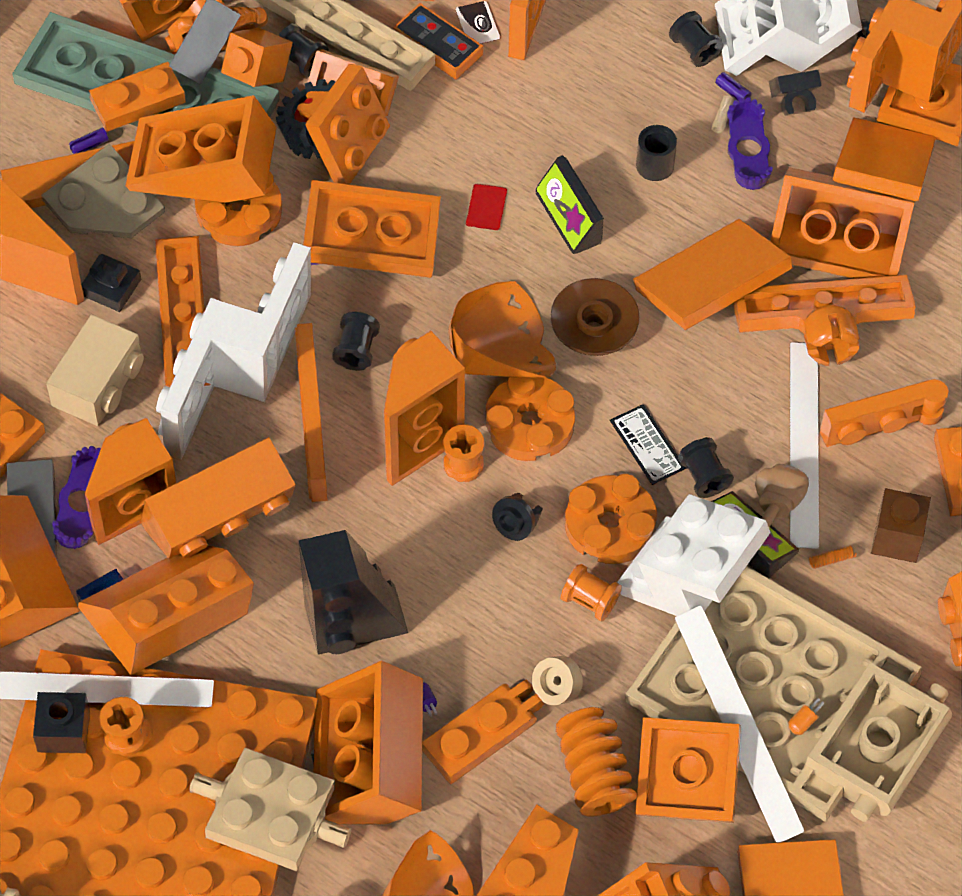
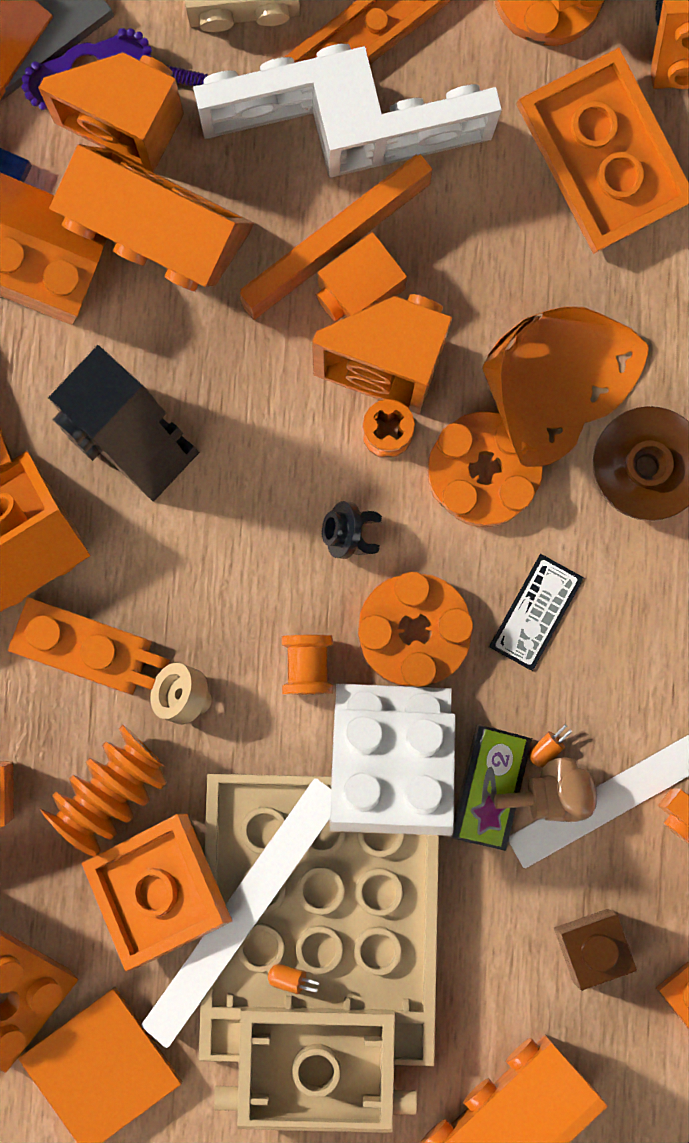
camera: 55 degrees right, 25 degrees up
black bush [332,312,380,371] -> none
dark purple piece [423,682,437,716] -> none
black bush [678,437,734,498] -> none
orange leg [809,545,857,569] -> none
none -> orange brick [315,232,407,322]
none -> orange piece [529,724,572,768]

